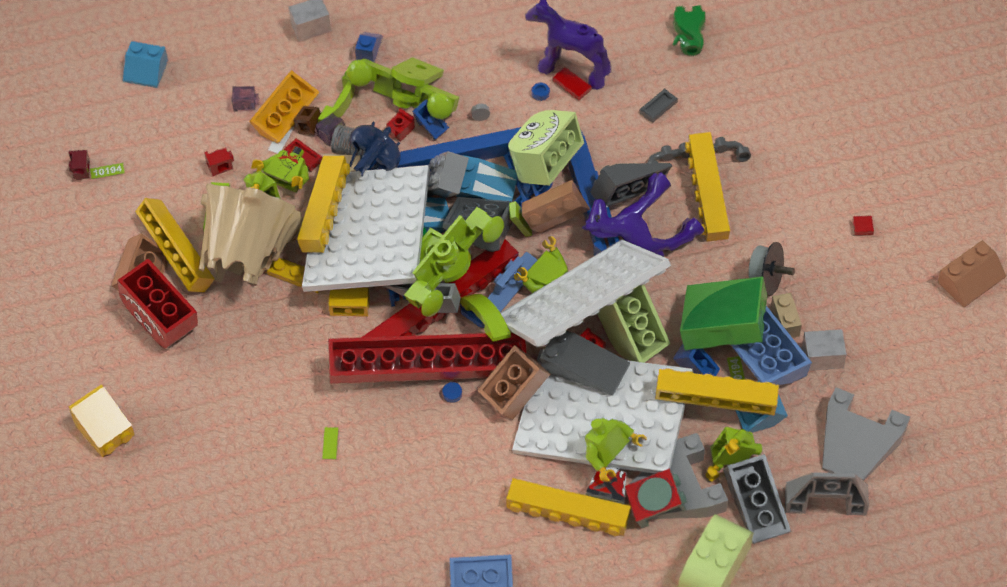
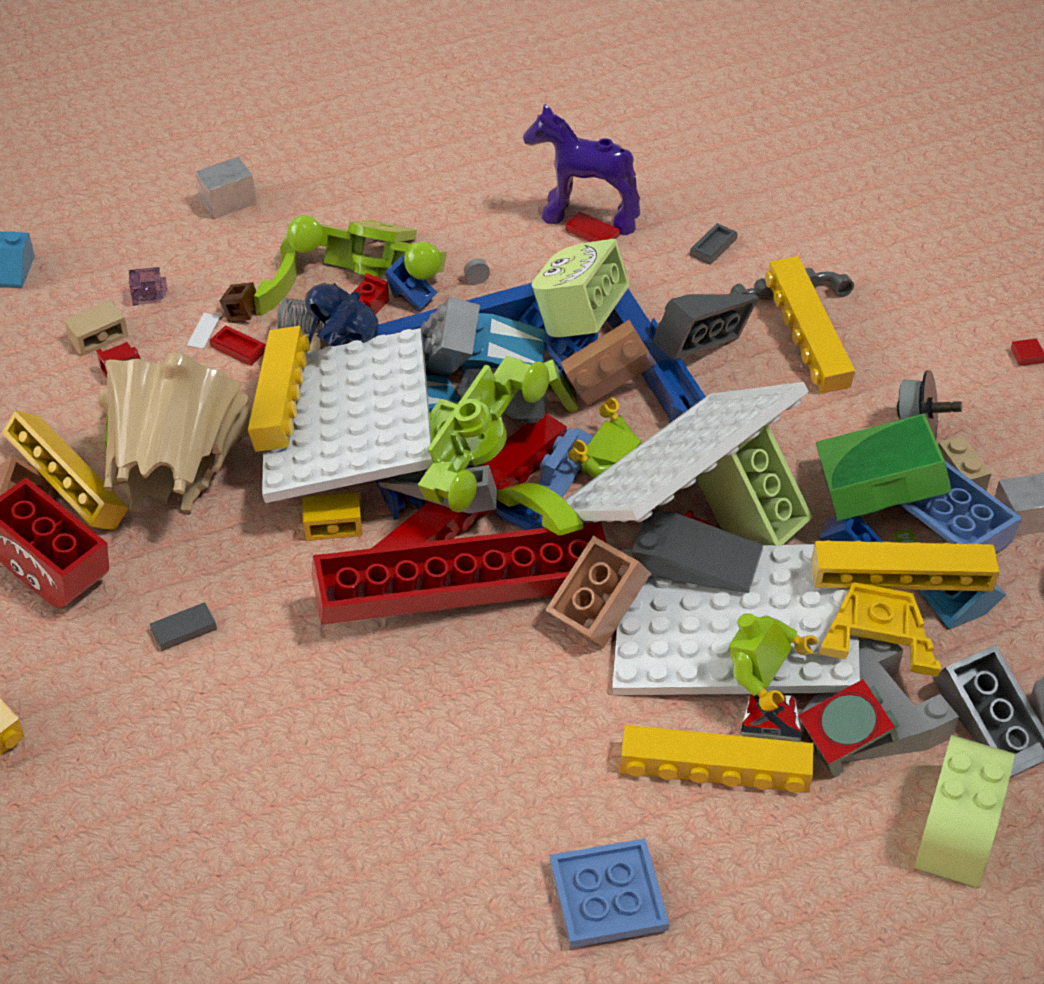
camera: 10 degrees left, 10 degrees down
light orange slope [249,70,320,144] -> none
lime torso [251,146,309,193] -> none
yellow plate [267,258,320,294] -> none
brick [316,113,345,146] -> none
lime sticker [322,427,338,459] -> none
blue slope [355,32,383,62] -> none
blue tile [442,382,462,403] -> none
blue tile [532,83,550,101] -> none
dark purple animal [582,172,704,257] -> none
green hips [673,5,706,56] -> none
lime torso [705,427,762,482] -> none
none -> tan brick [64,300,128,356]
none -> dark grey tile [150,602,217,651]
none -> yellow wing [819,582,941,677]

